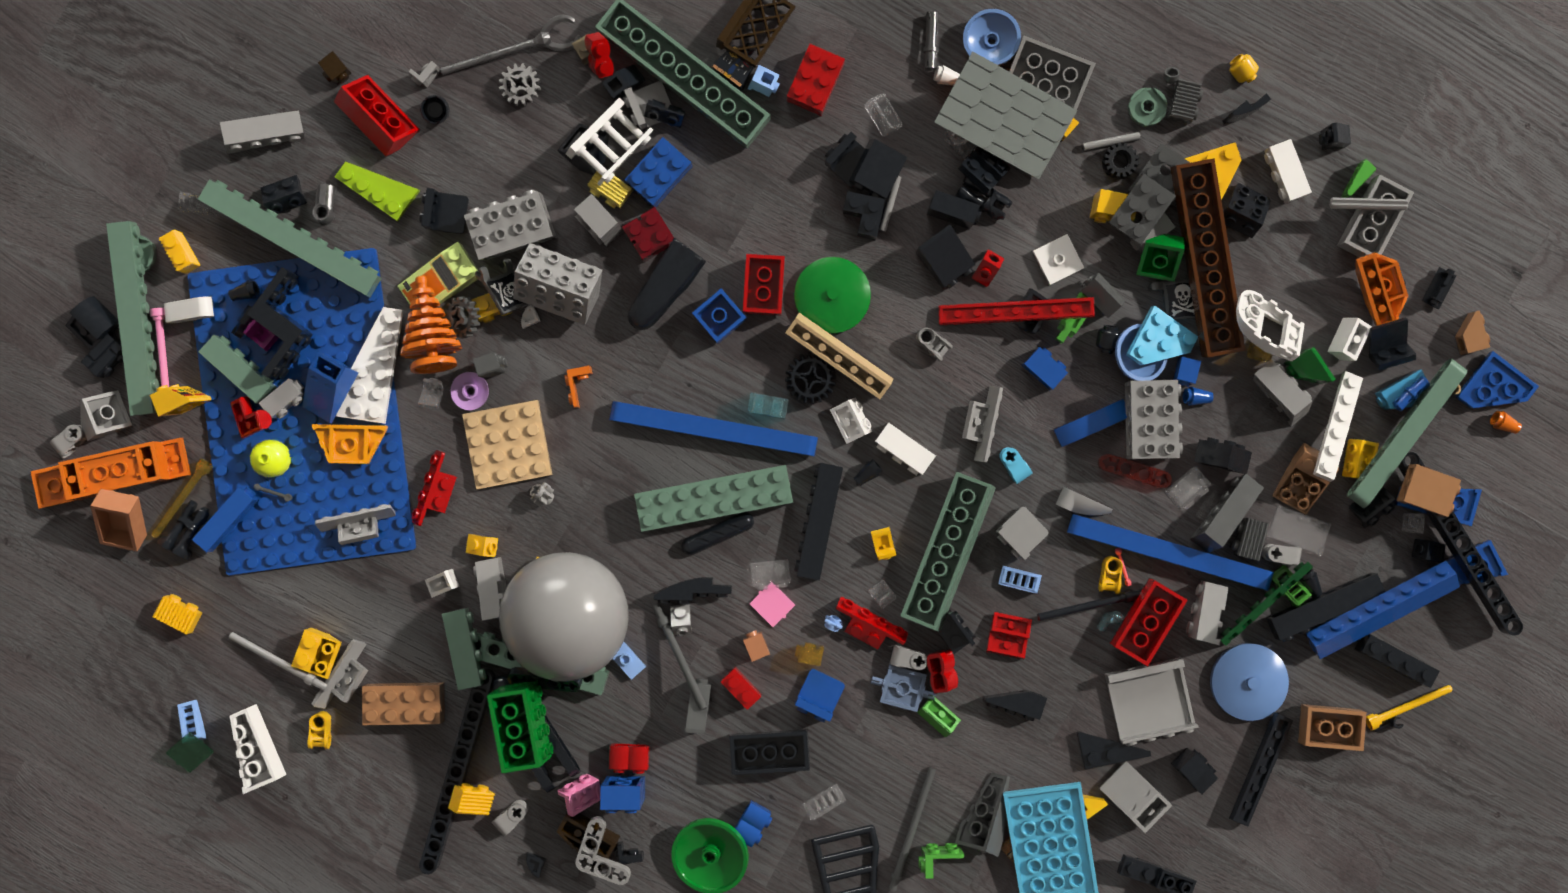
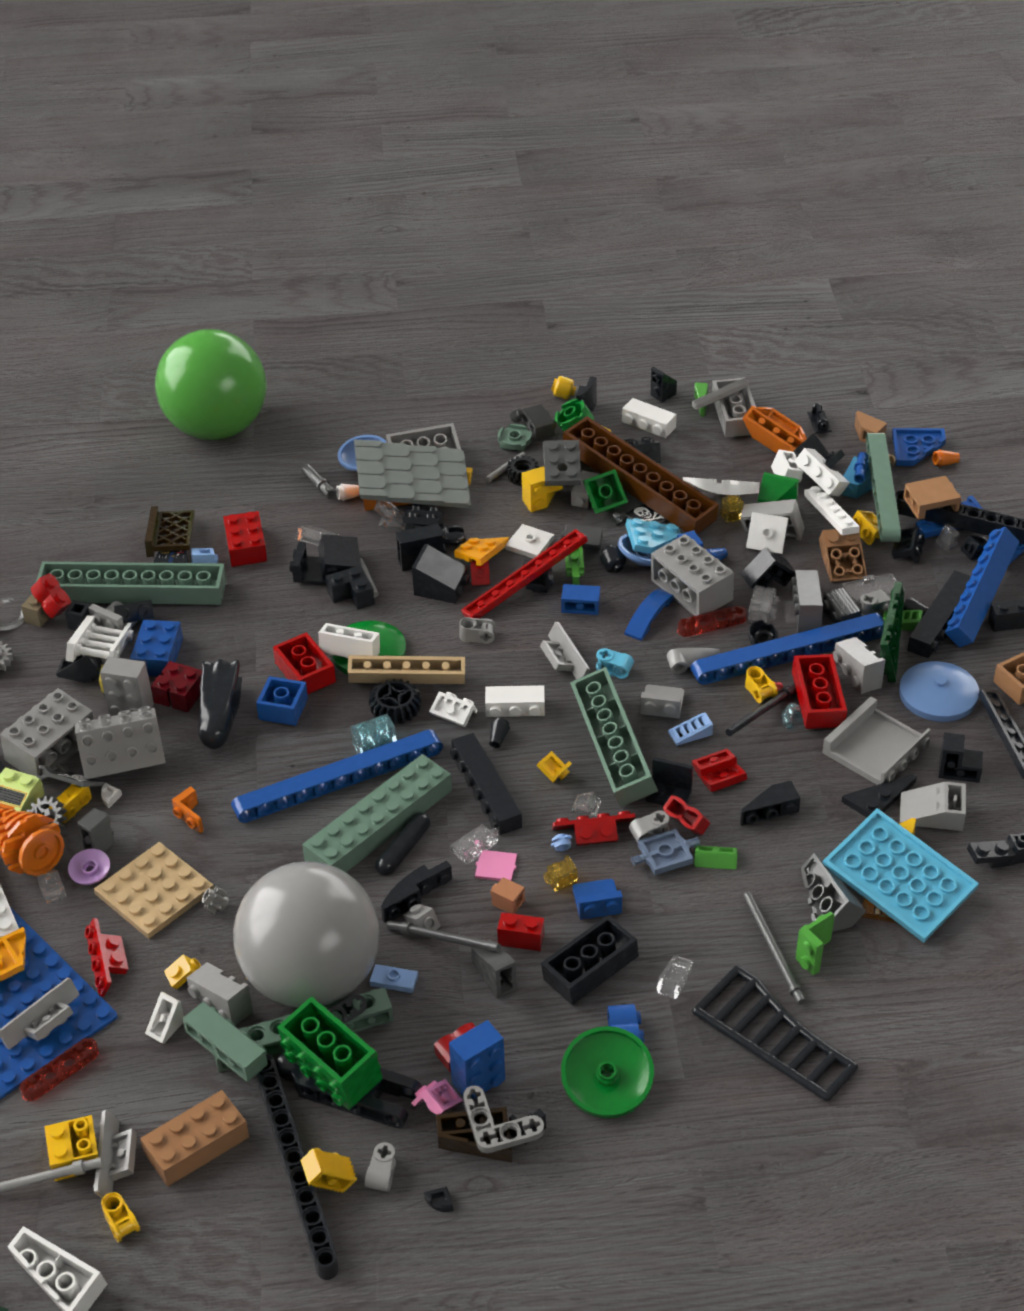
camera: 40 degrees left, 45 degrees down
none -> clear red beam [20,1038,99,1101]
none -> white brick [318,623,380,658]
none -> light orange wing [454,537,509,566]
none -> green brick [554,399,594,432]
none -> white plate [746,512,789,554]
none -> black hair [748,619,778,645]
none -> white arch [794,448,850,496]

